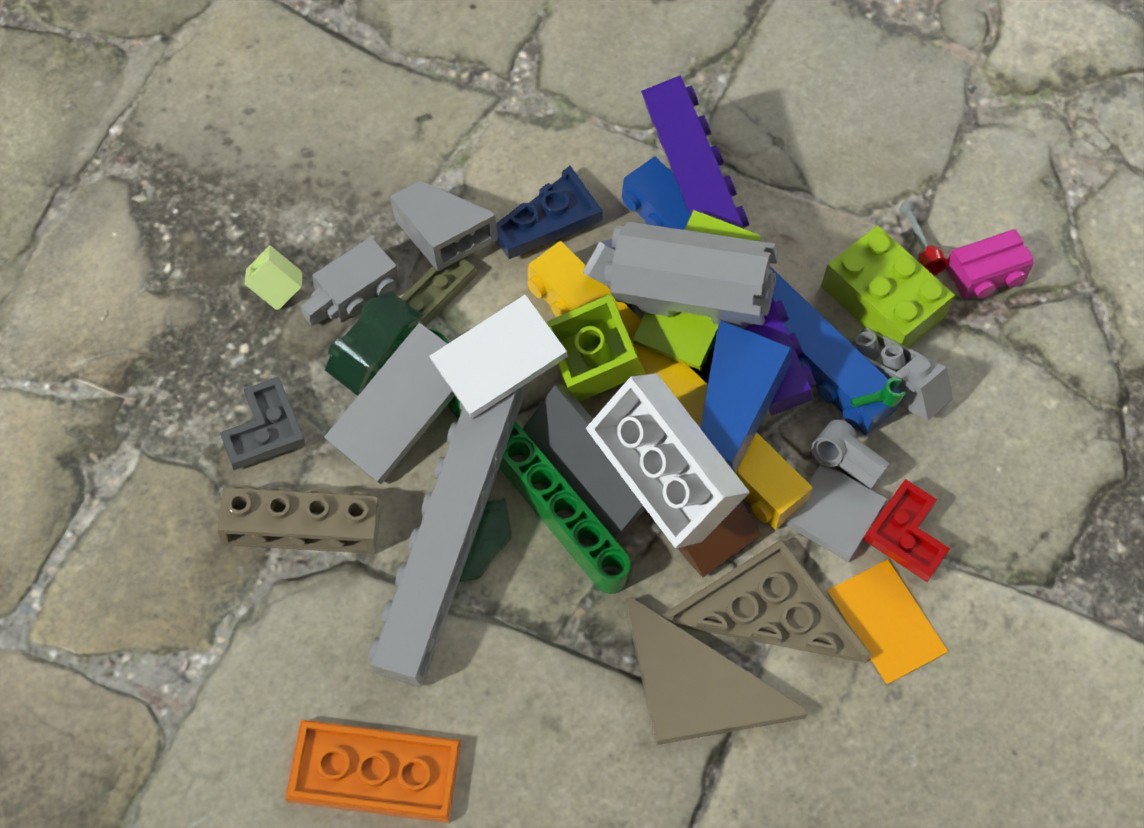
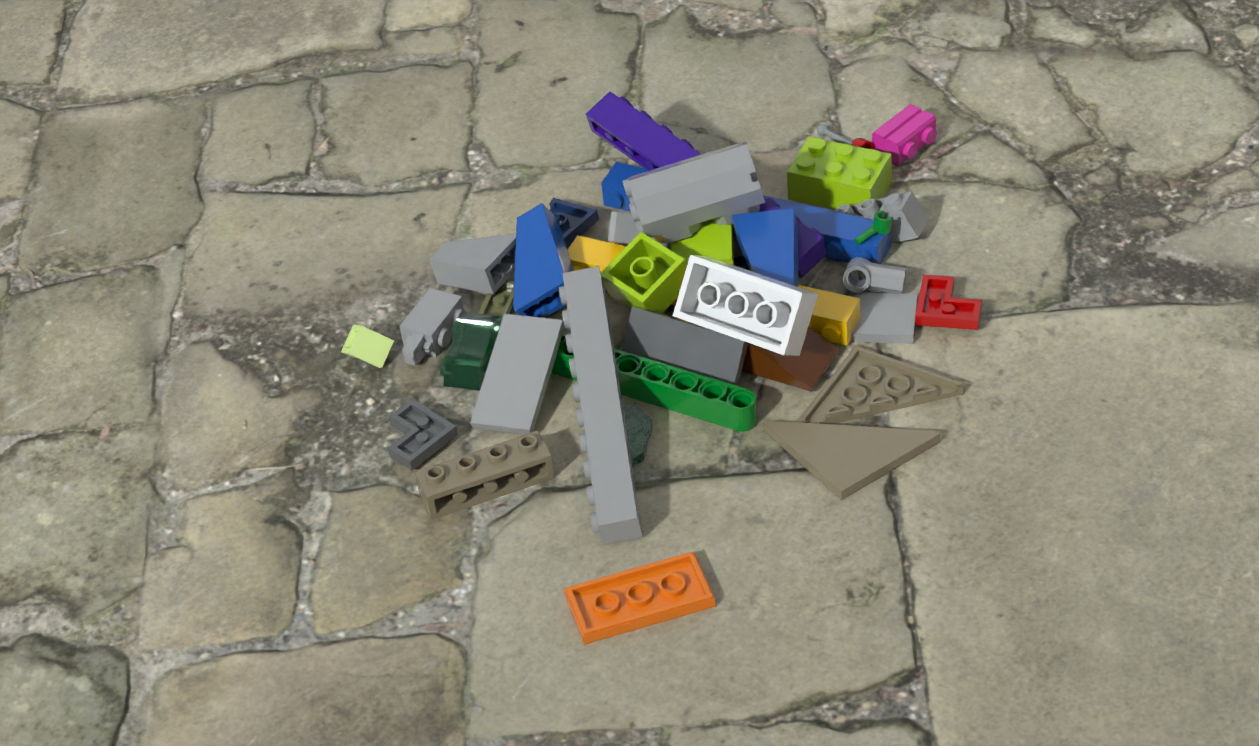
camera: 15 degrees left, 20 degrees down
white tile [429,295,568,419] -> none
light orange sticker [827,559,948,684] -> none
none -> blue slope [513,203,574,318]

